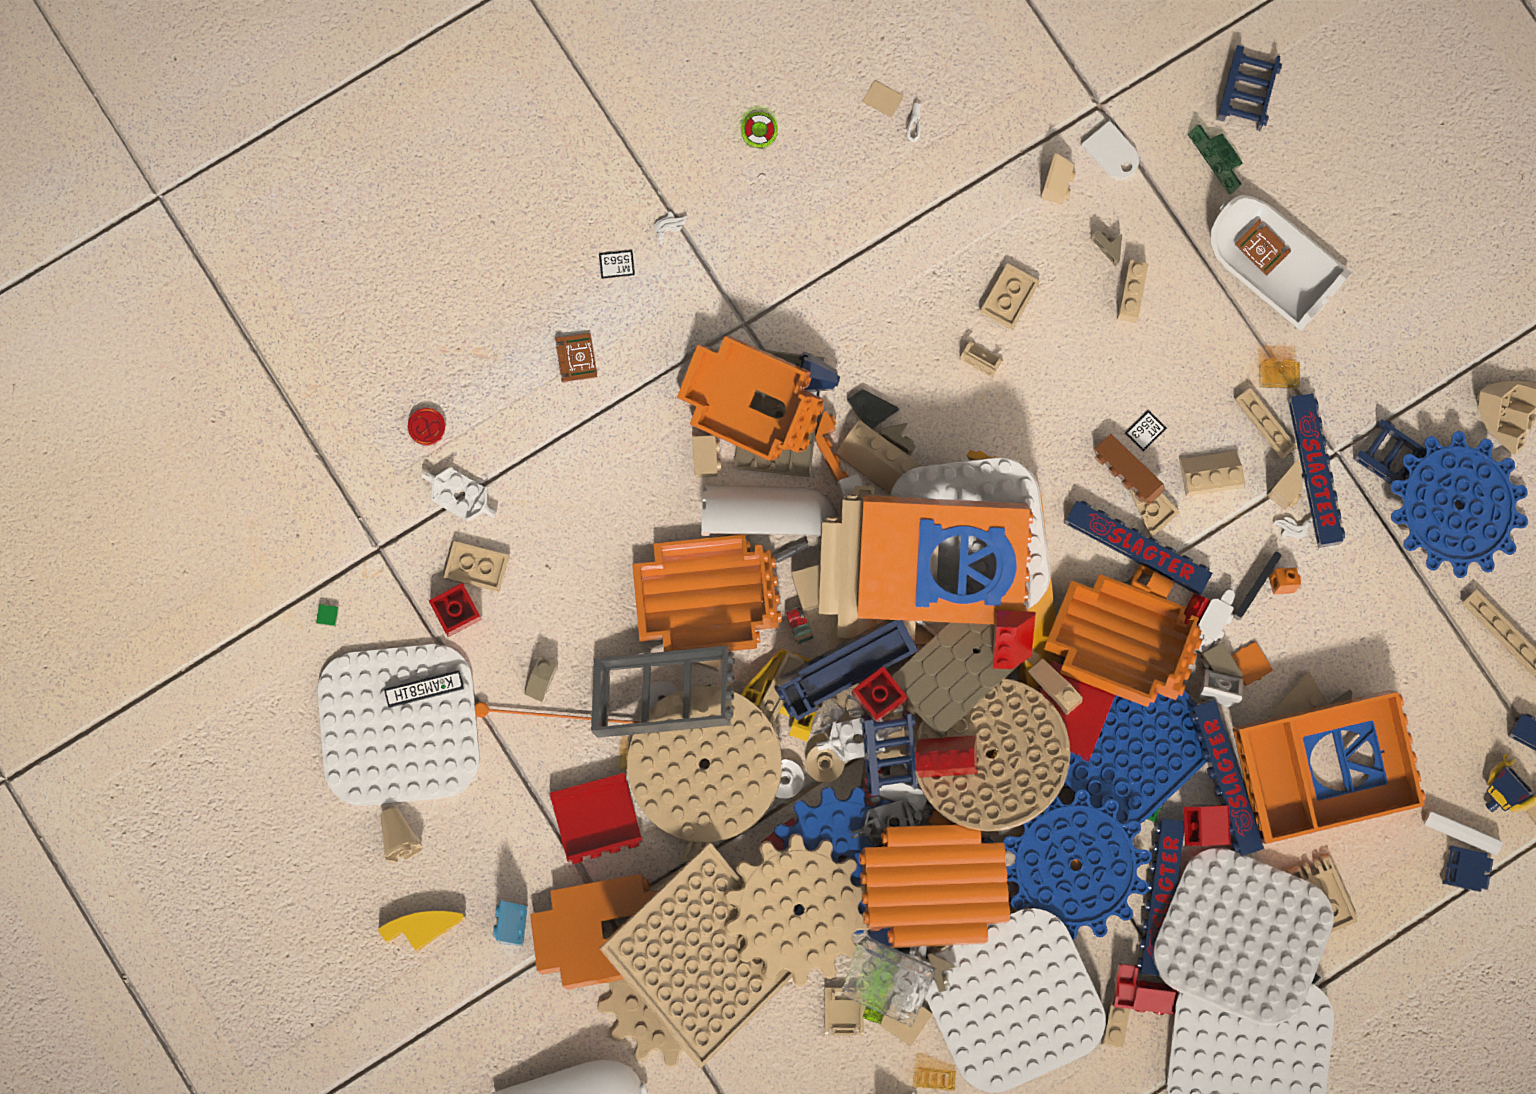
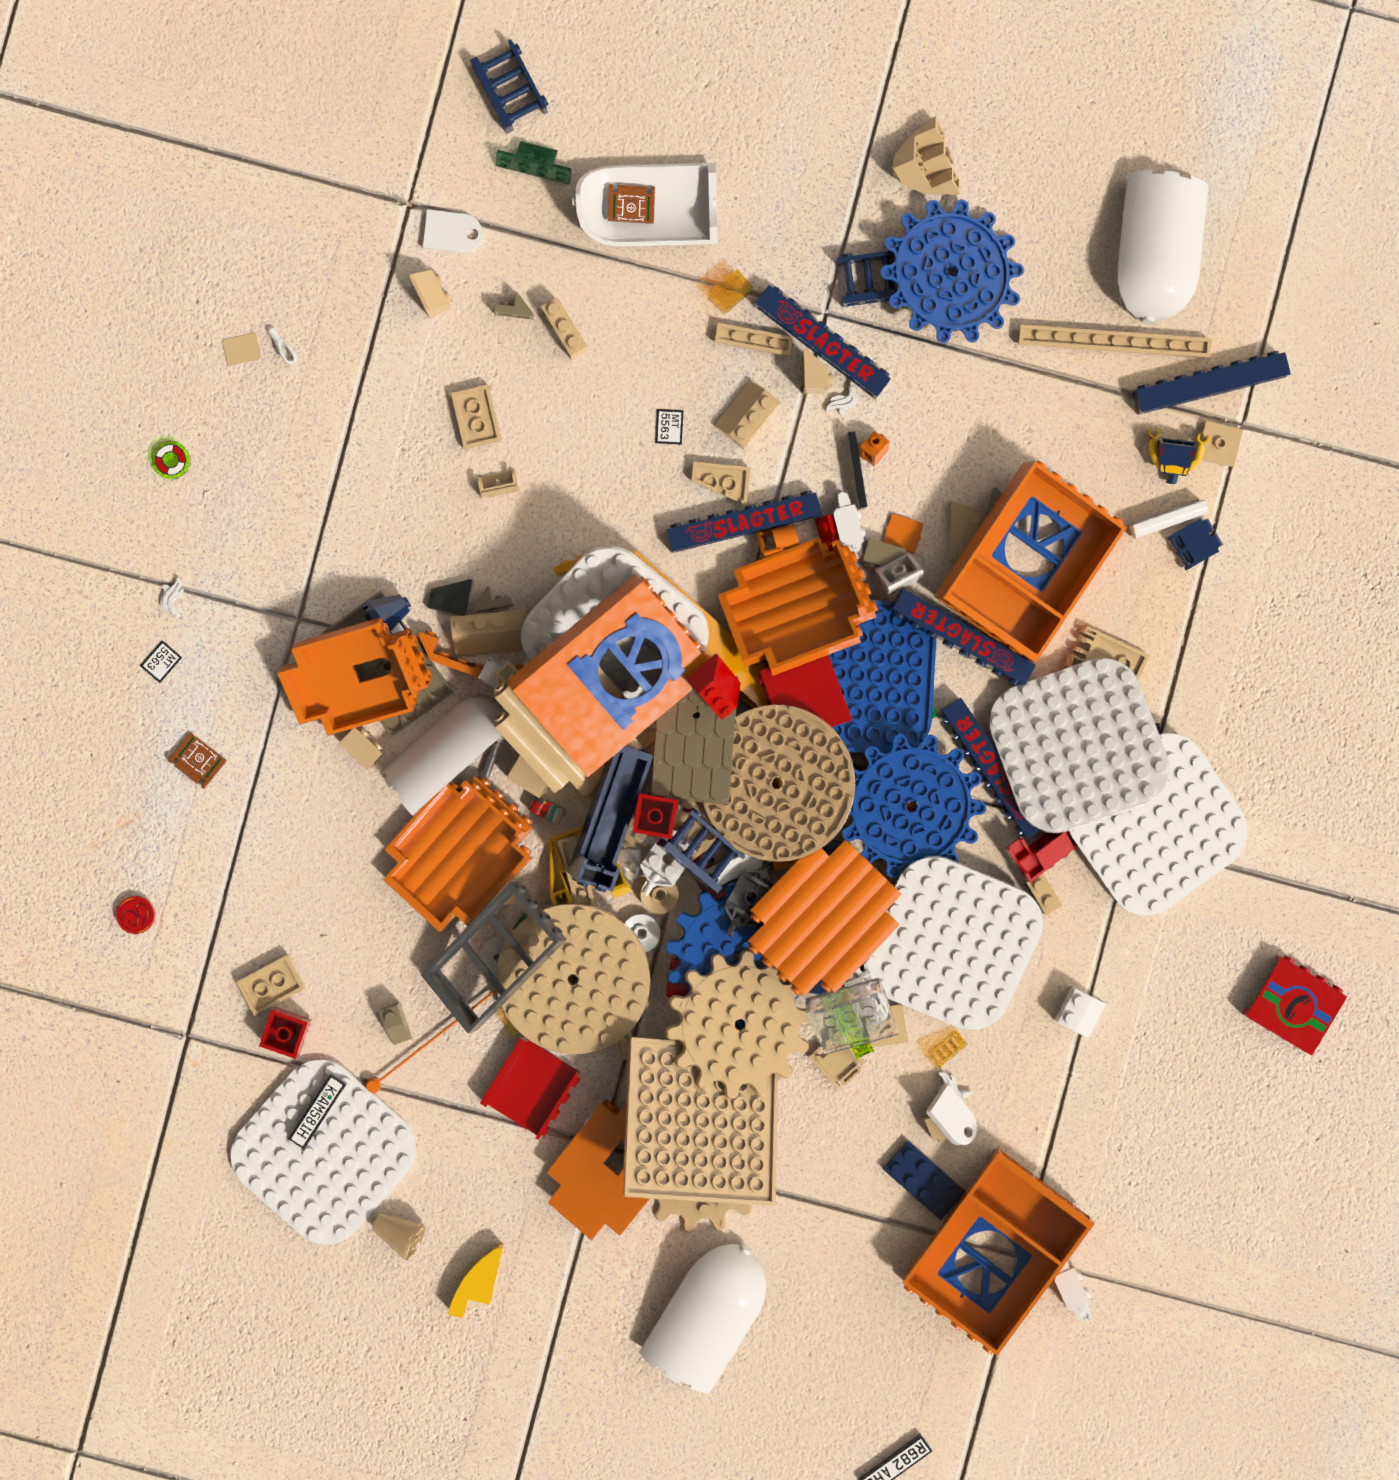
camera: 35 degrees left, 10 degrees up
green tile [316,604,339,627] -> none
white plate [421,467,498,522] -> none
dark azure slope [493,901,528,946] -> none
red slope [916,735,978,778] -> none
dark tan slope [928,952,957,993] -> none
tan slope [1028,659,1083,715] -> none
dark orange brick [1094,434,1165,506] -> none
red slope [1183,804,1231,846] -> none

